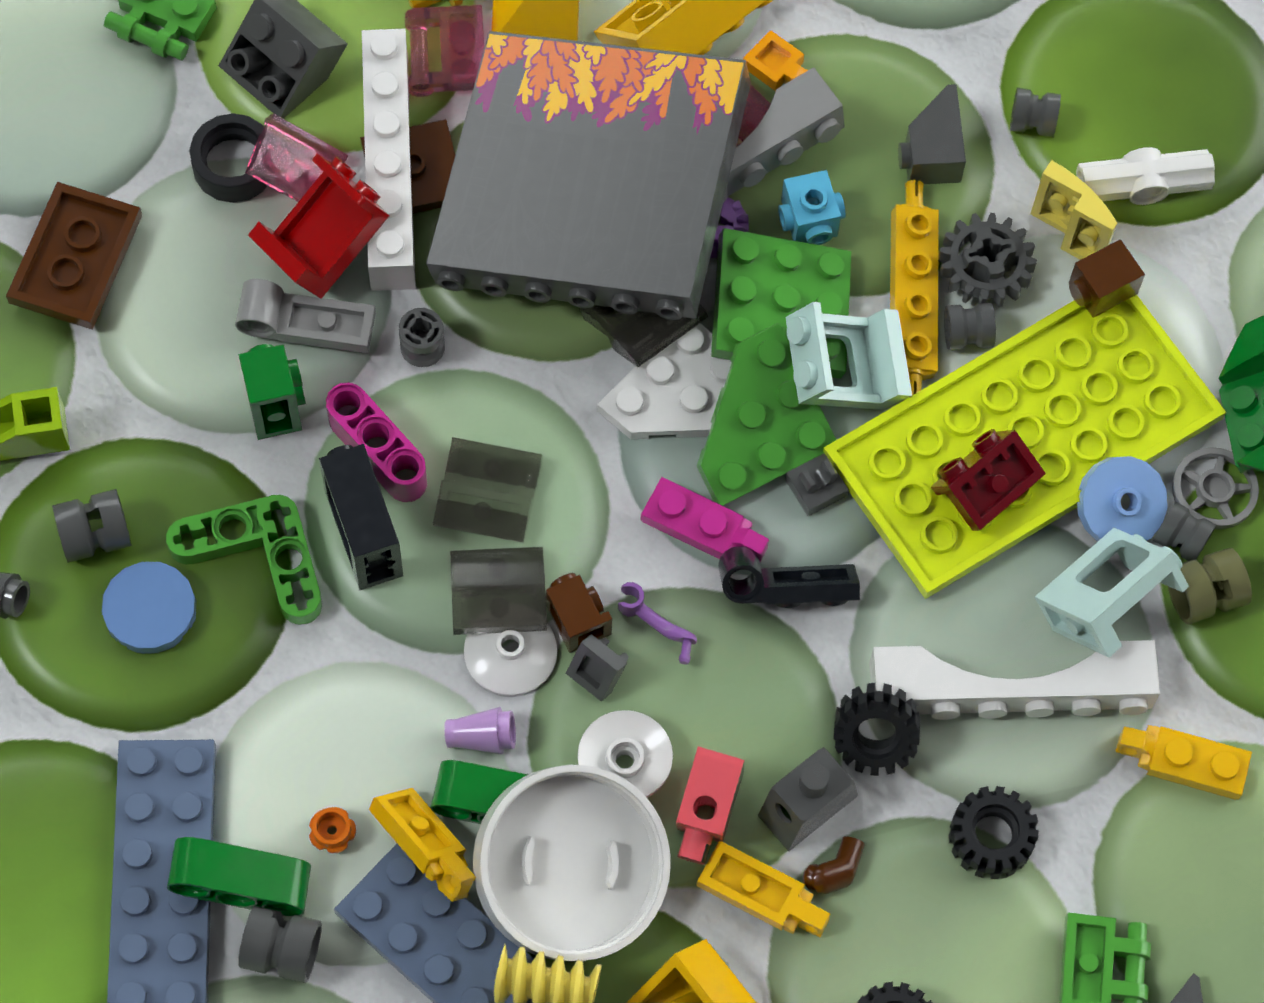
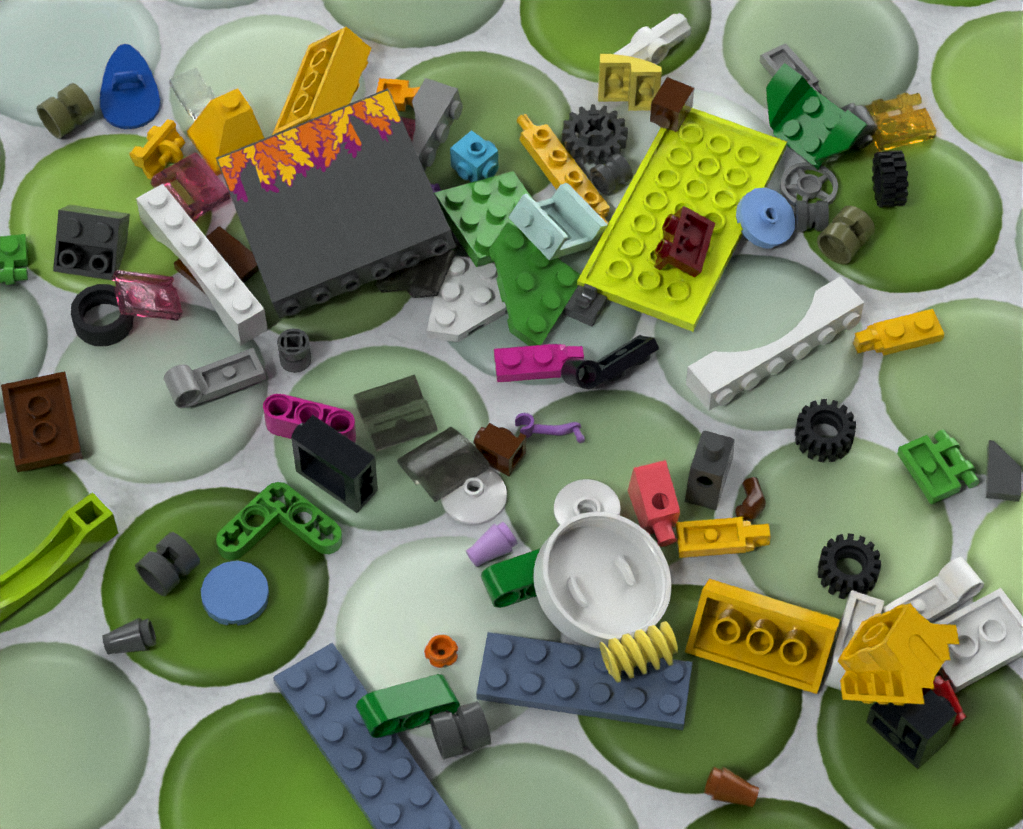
camera: 30 degrees left, 10 degrees down
green brick [238,344,306,440] -> none
red panel [248,153,390,299] -> none
yellow hinge [369,788,476,902] -> none
dark grey tile [565,634,628,702] -> none
black tyre [834,683,920,776] -> none
dark grey slope [898,84,966,185] -> none
dark grey wheel [1010,87,1061,138] -> none
light aqua window [1035,528,1189,658] -> none

